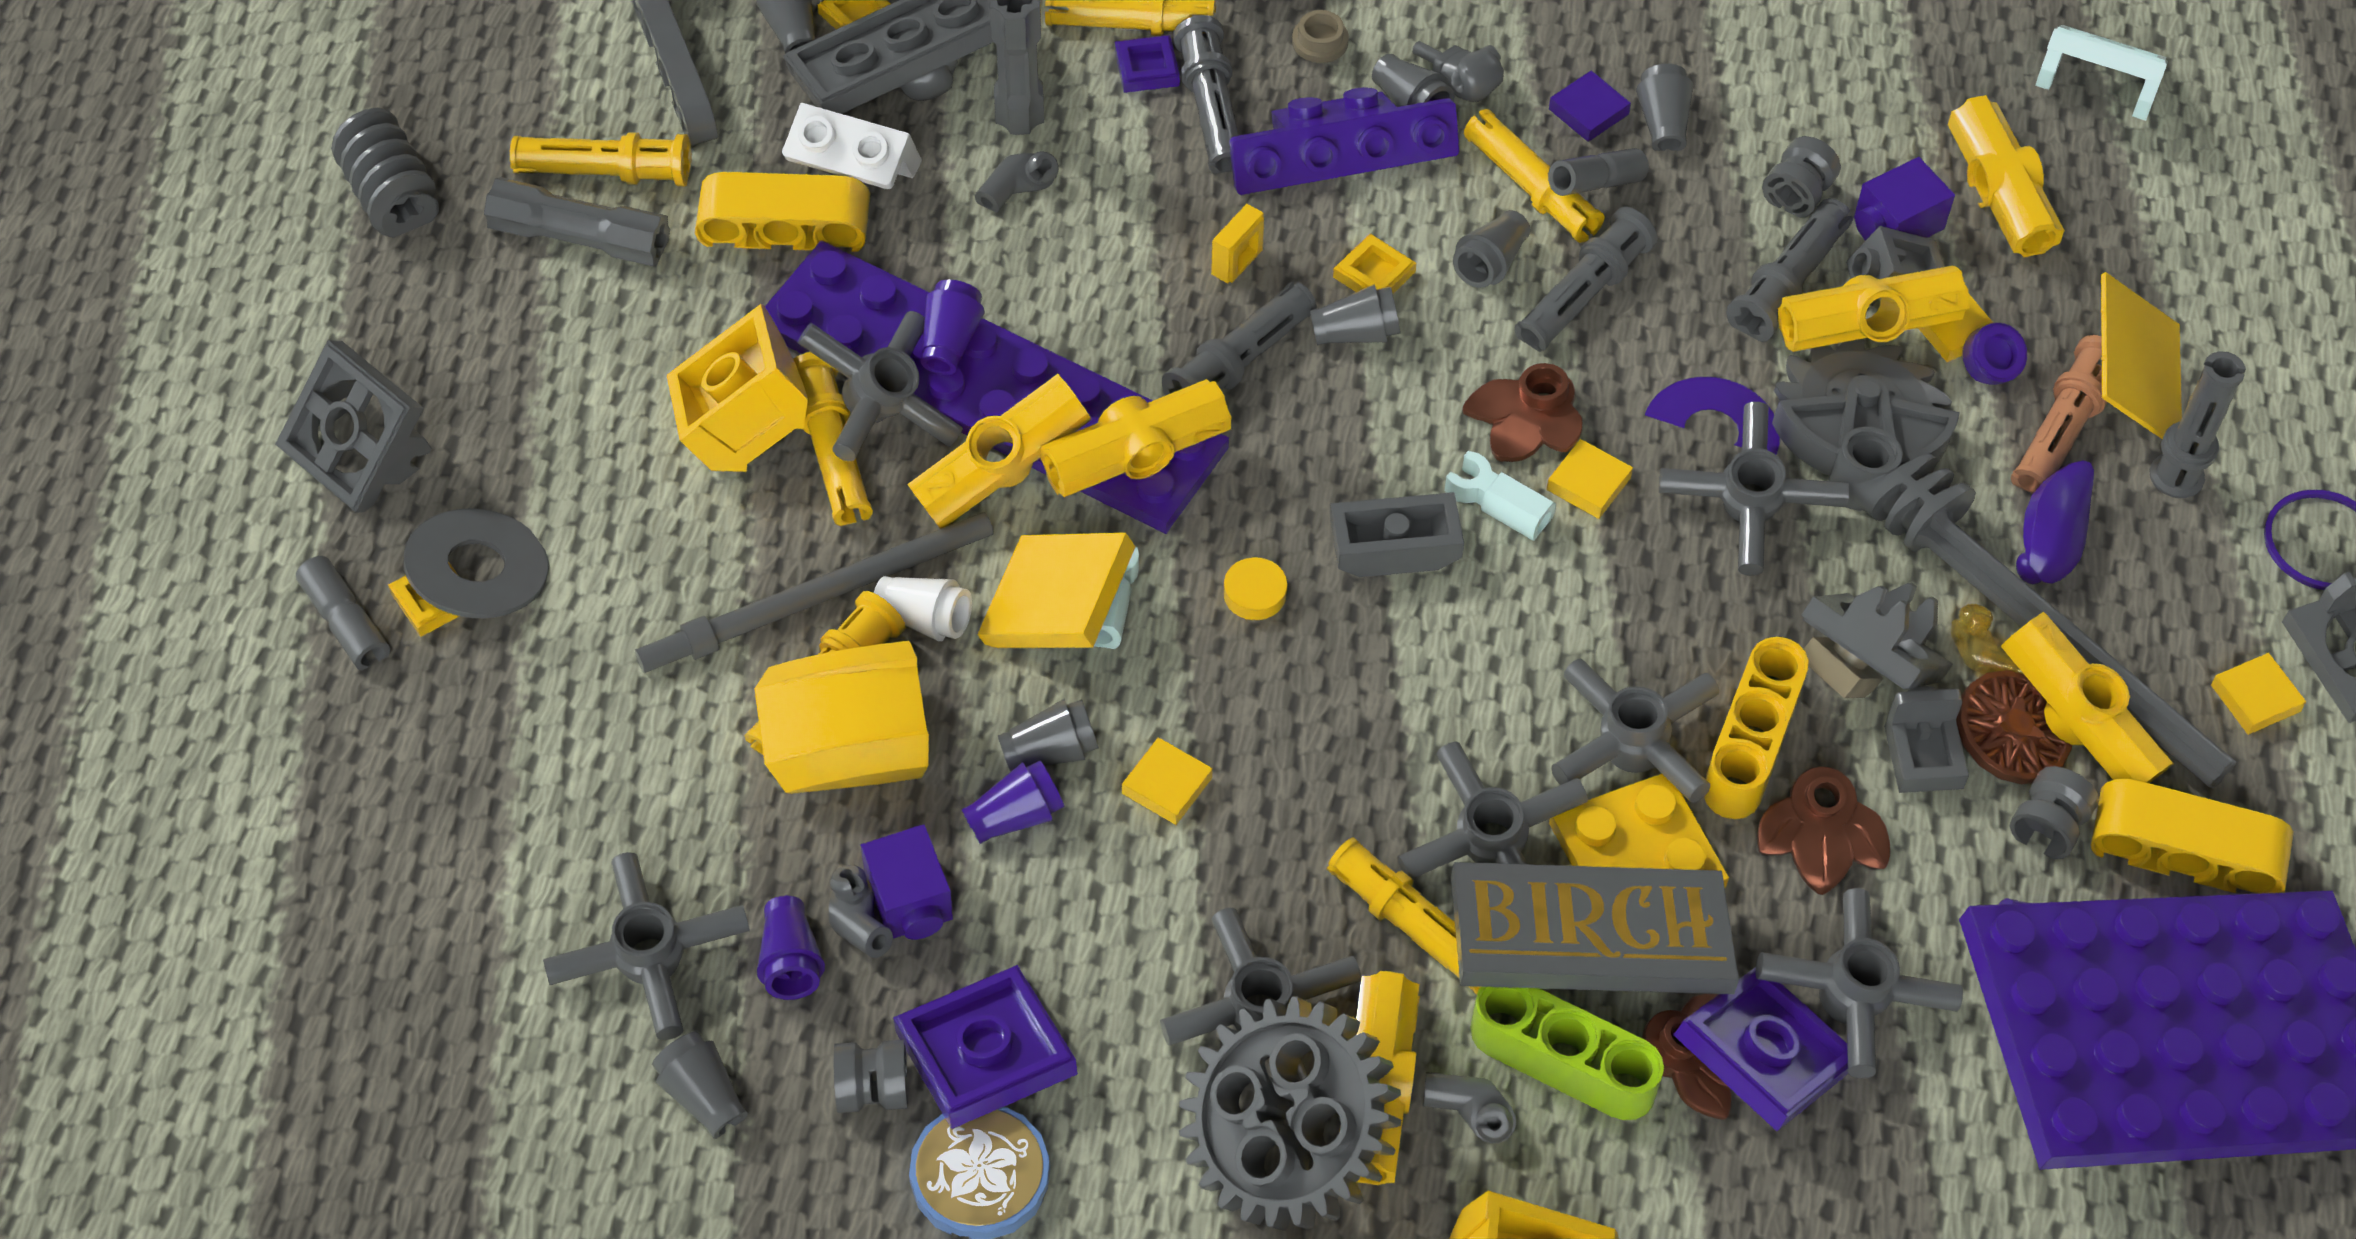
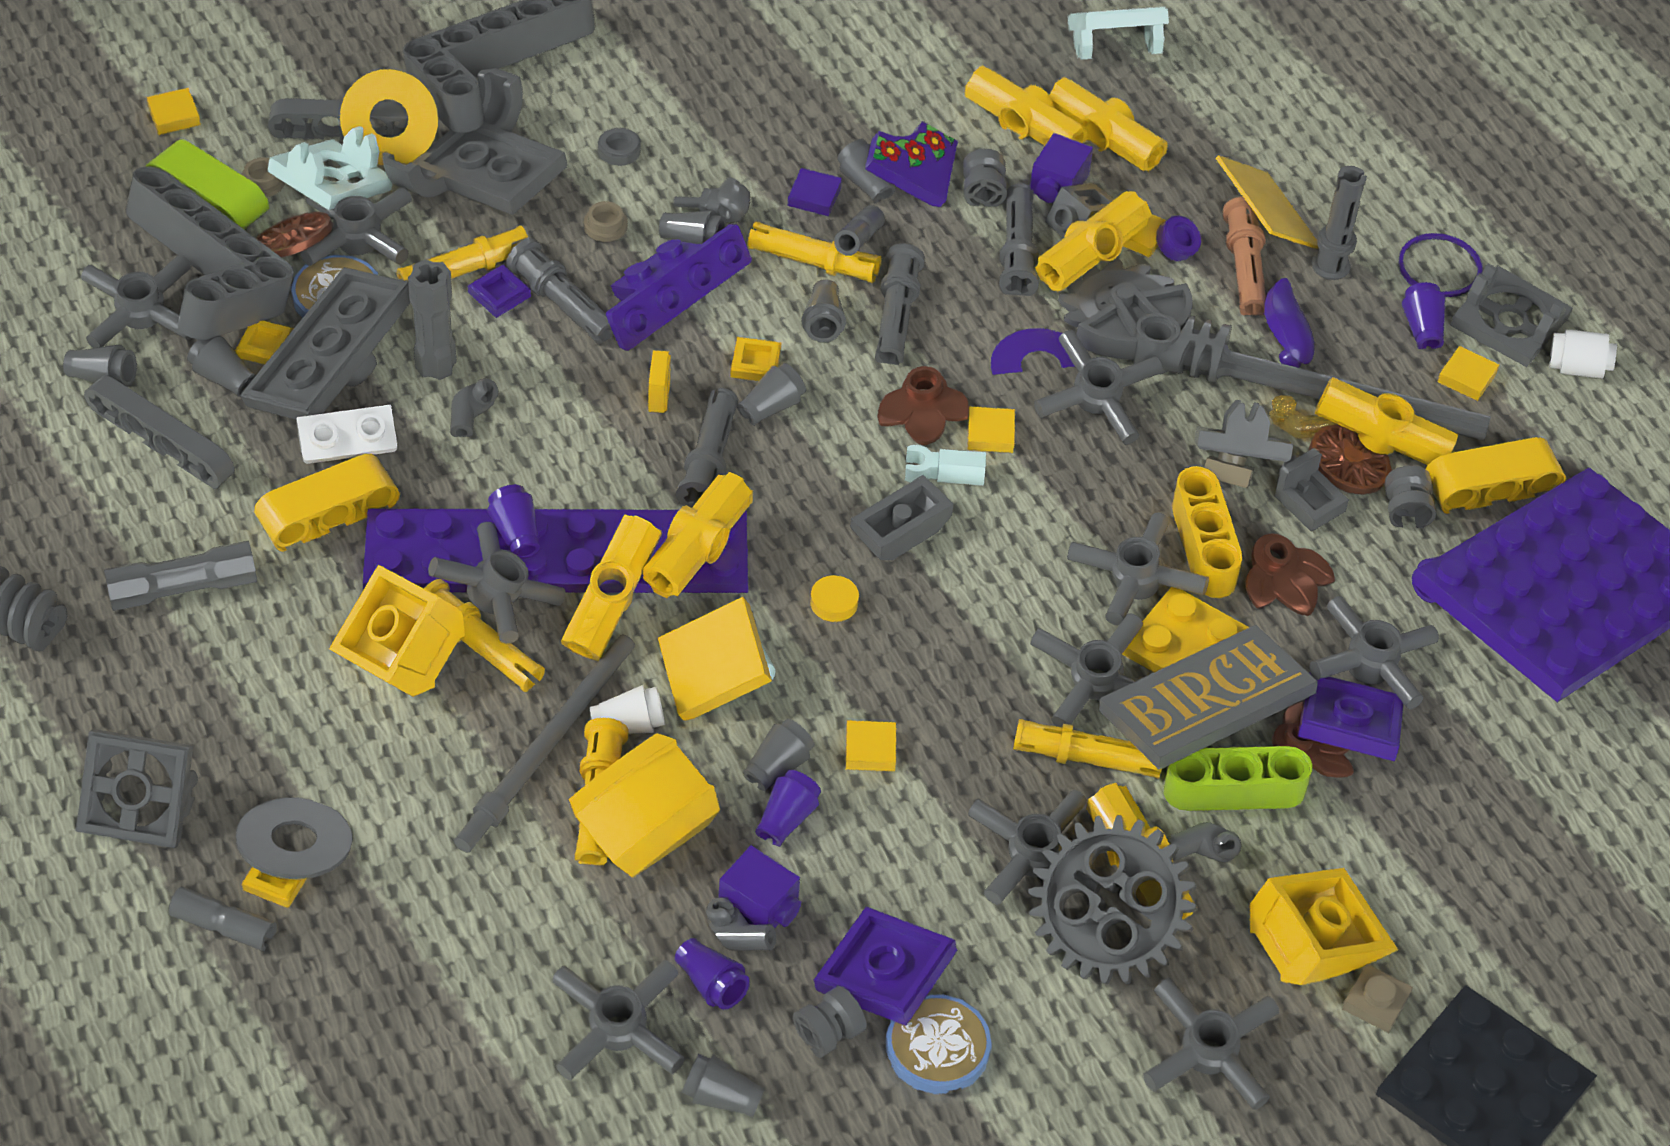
camera: 35 degrees left, 5 degrees down
yellow pin [510,132,692,187] -> none
none -> dark purple tile [865,121,958,207]
none -> yellow piece [965,65,1088,146]
none -> dark purple cone [1401,282,1446,349]

